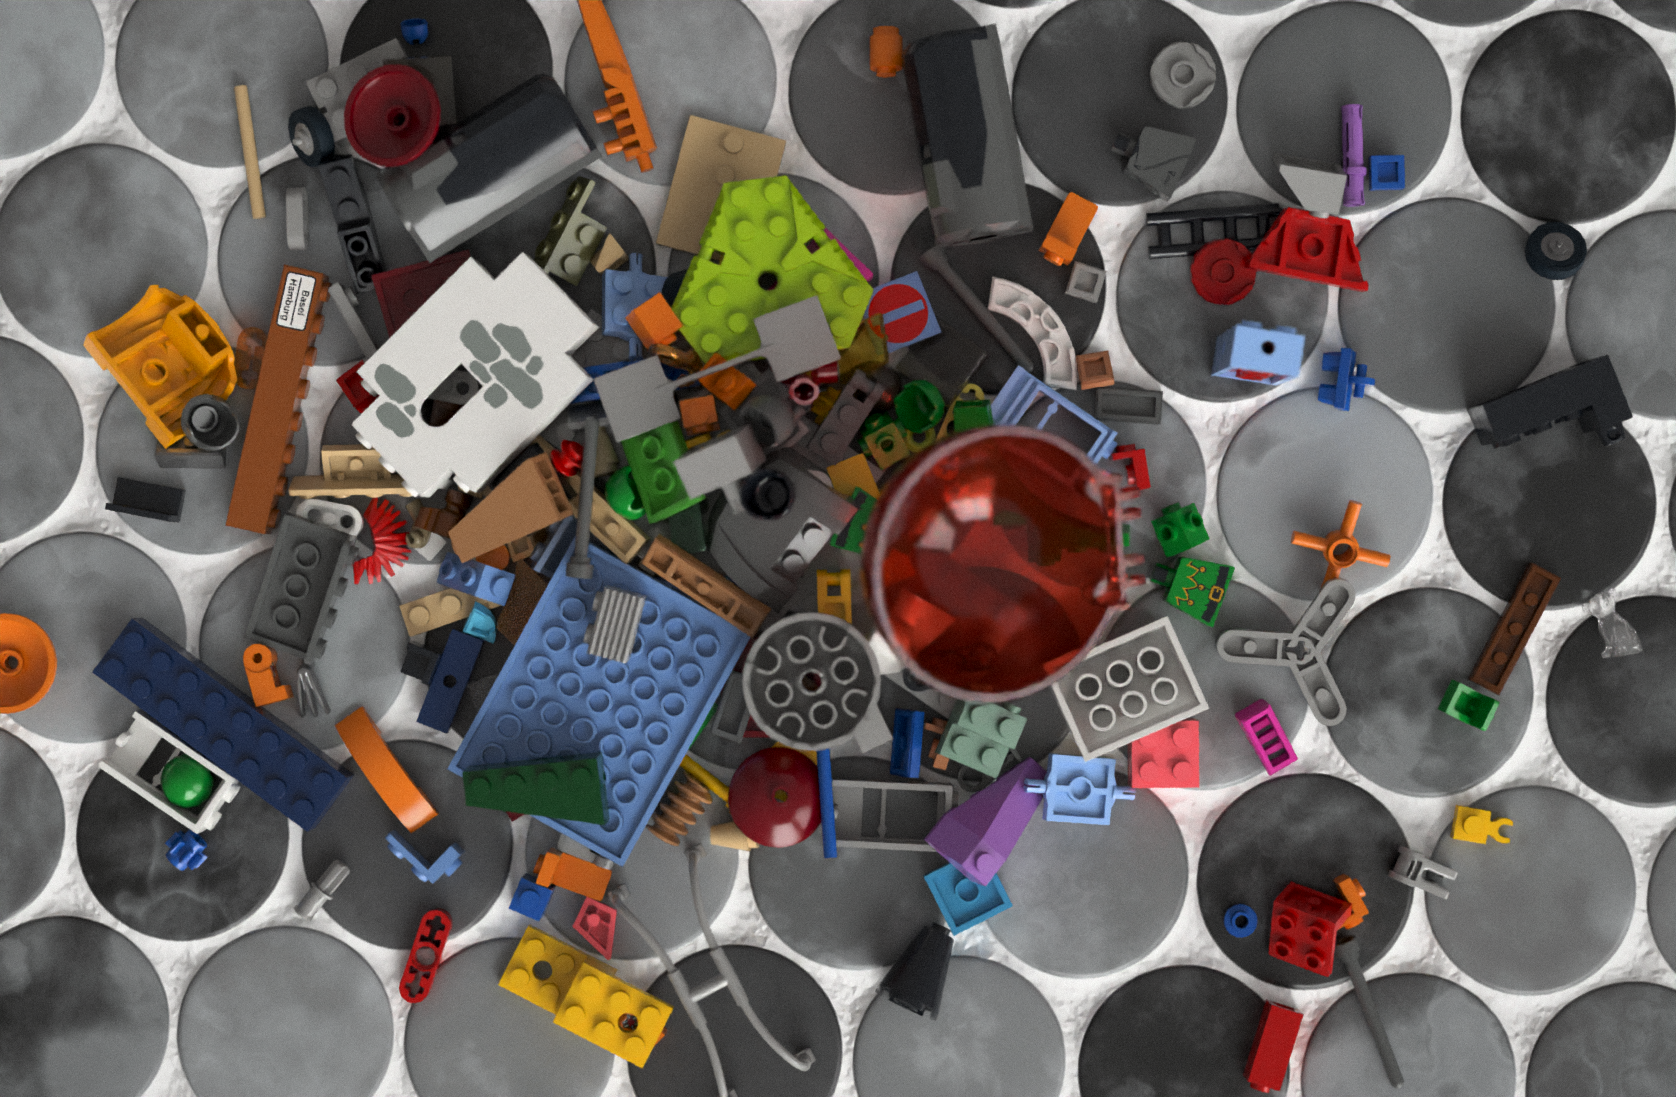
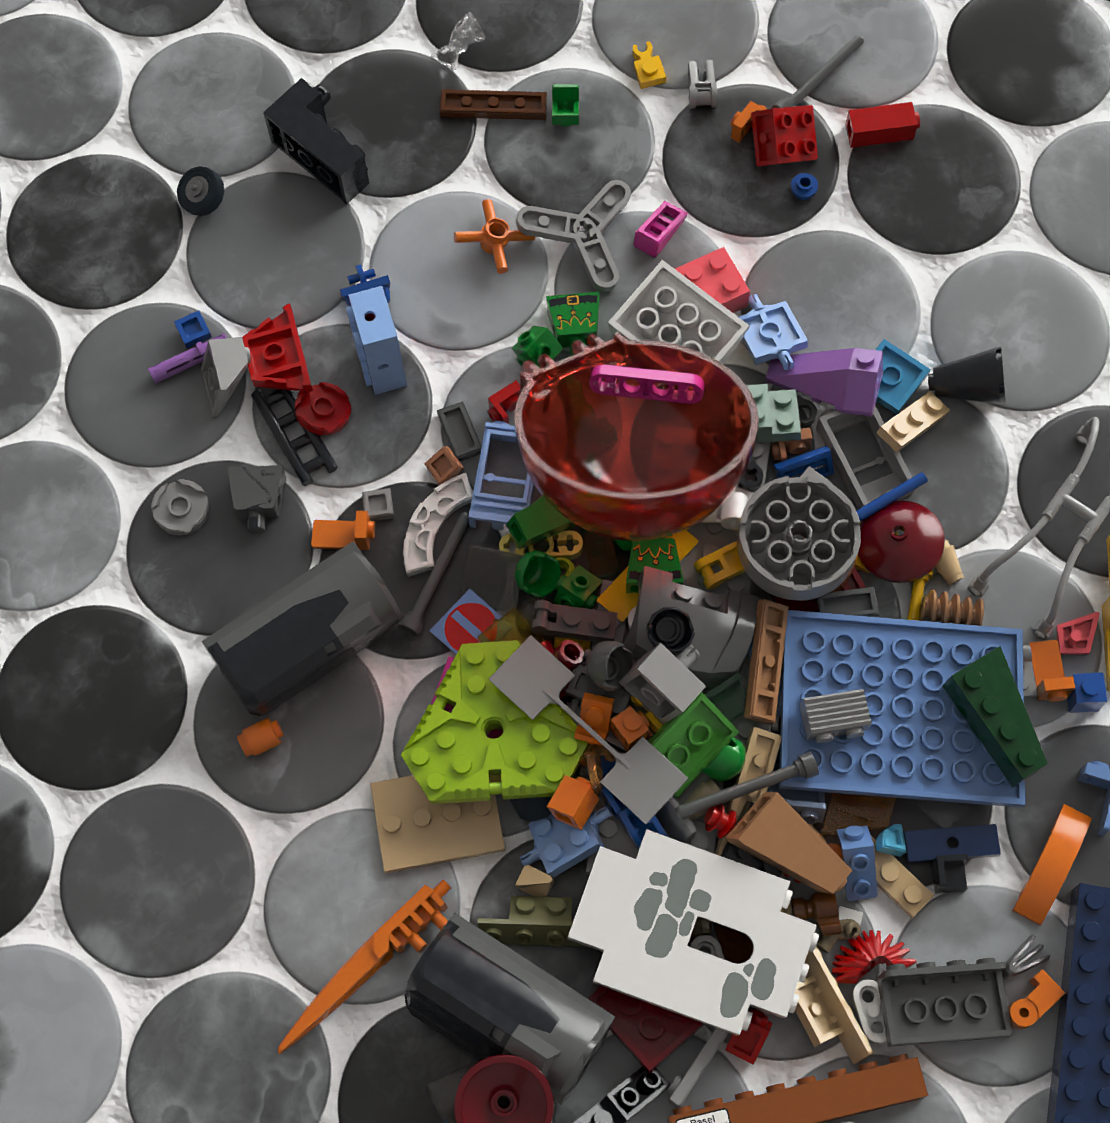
camera: 115 degrees left, 20 degrees down
none -> dark pink beam [589,365,705,404]
none -> tan plate [876,391,950,453]

